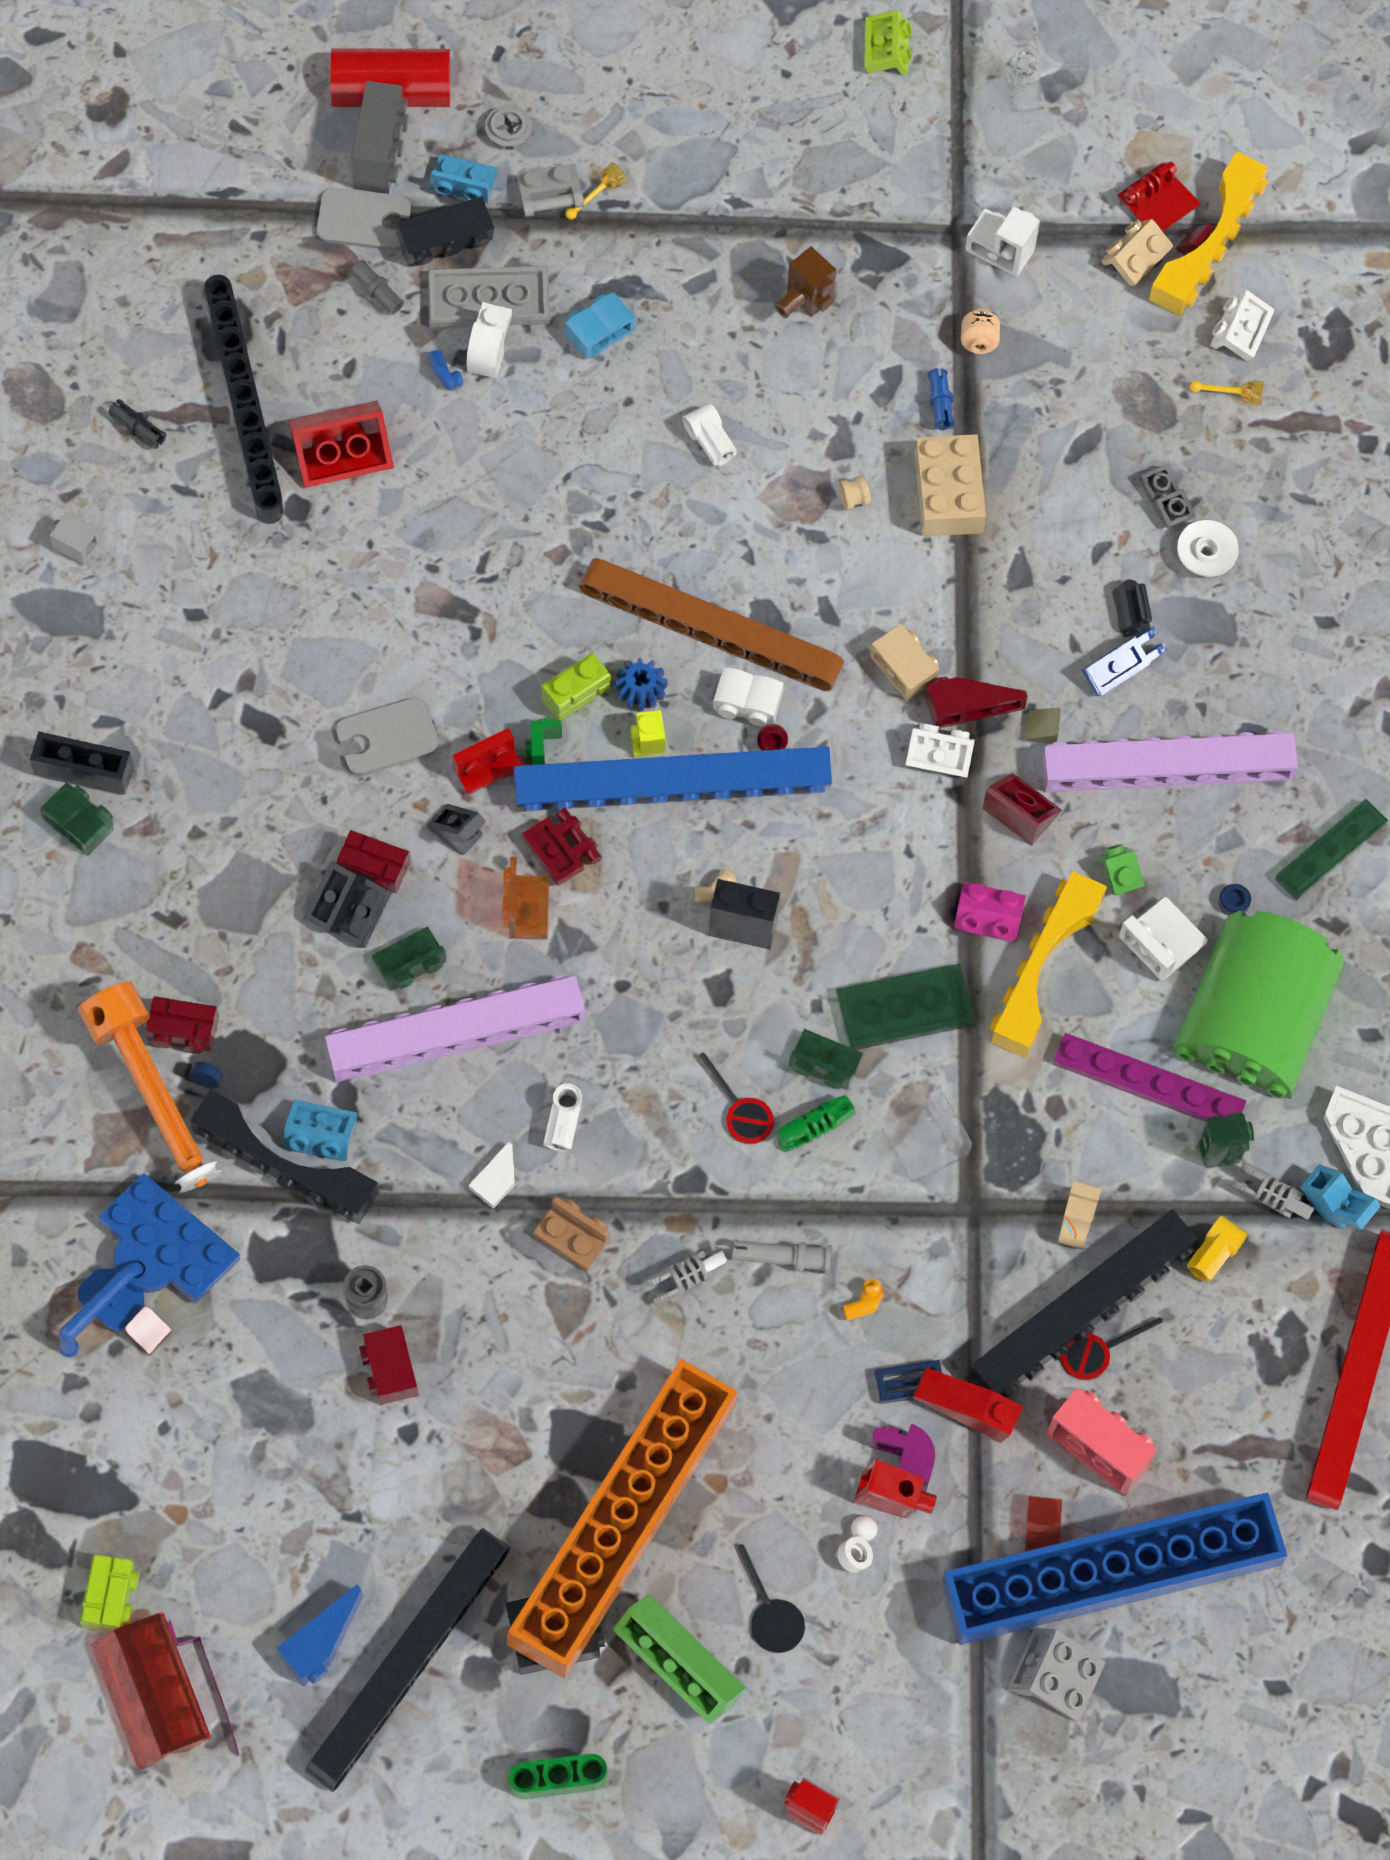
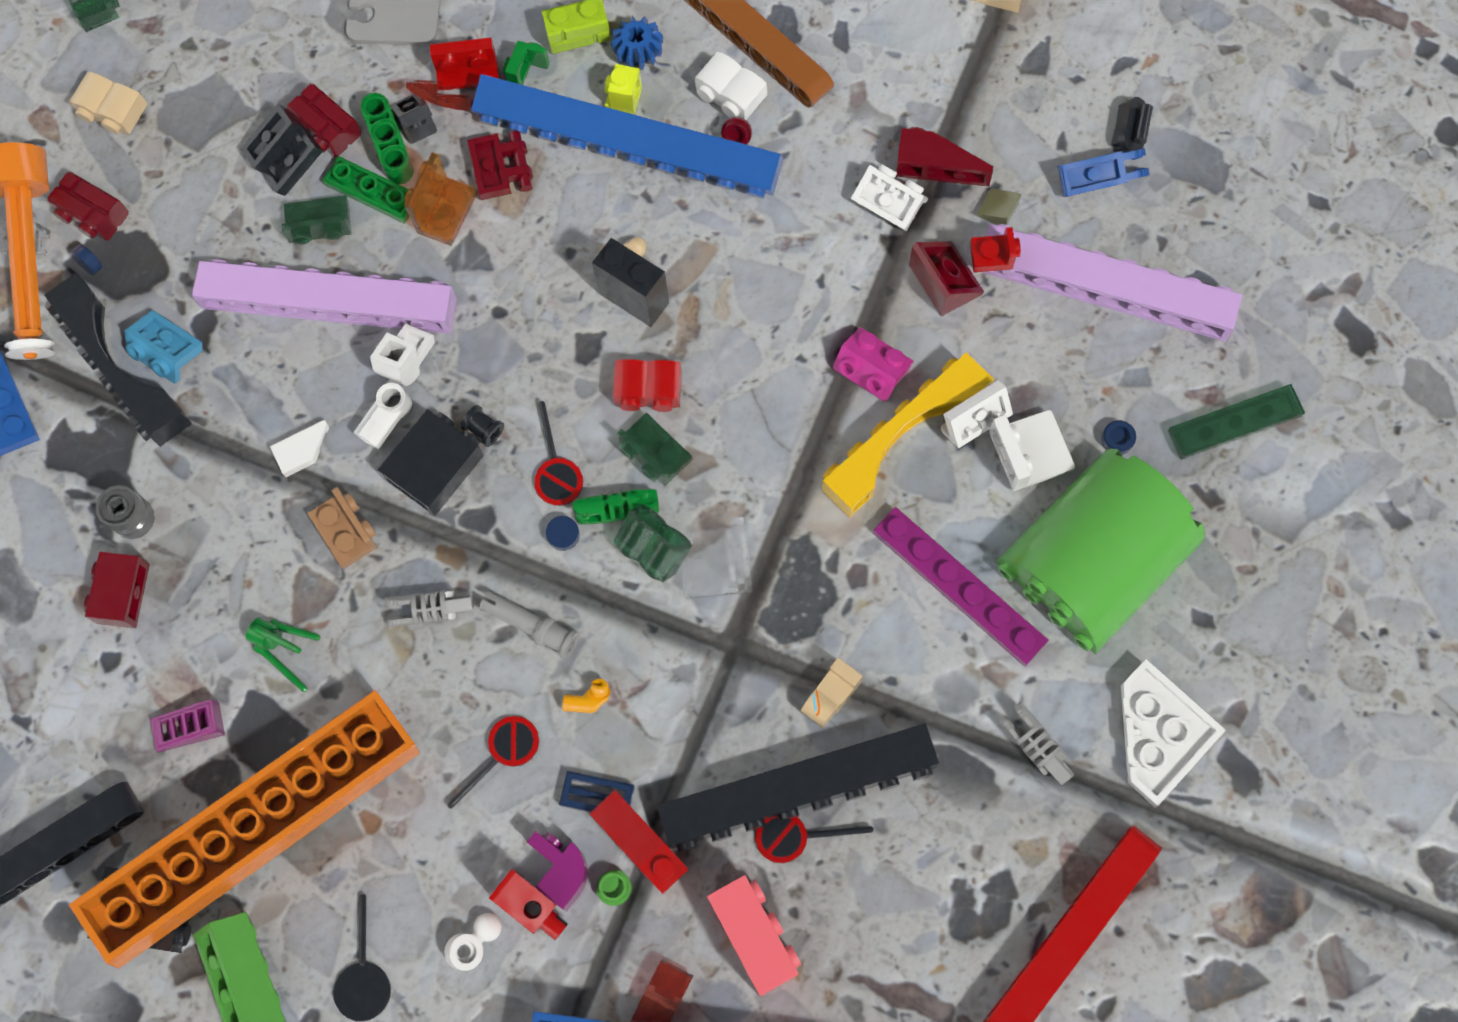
camera: 30 degrees right, 5 degrees up
clear green tile [835,964,976,1052] -> none
tan brick [870,623,940,702] -> none
bright green bracket [1097,844,1145,896] -> none
flat silver slope [1138,464,1196,529] -> none
white dish [1177,520,1239,577] -> none
yellow piece [1187,1215,1248,1283] -> none
clear green brick [1198,1112,1254,1169] -> none
dark azure brick [1299,1164,1381,1230] -> none
none -> tan brick [69,72,148,134]
none -> magenta slope [150,699,225,753]
none -> green plant [245,617,321,692]
none -> green tile [322,156,420,224]
none -> green beam [360,92,414,184]
none -> white brick [370,323,435,386]
none -> black brick [377,409,484,516]
none -> clear red slope [406,79,473,111]
none -> piece [447,716,540,809]
none -> black bush [460,405,504,447]
none -> dark blue tile [546,516,580,551]
none -> bright green plate [596,870,632,906]
none -> red brick [613,359,682,412]
none -> clear green brick [613,504,693,582]
none -> white bracket [941,380,1013,448]
none -> red bracket [970,227,1021,273]

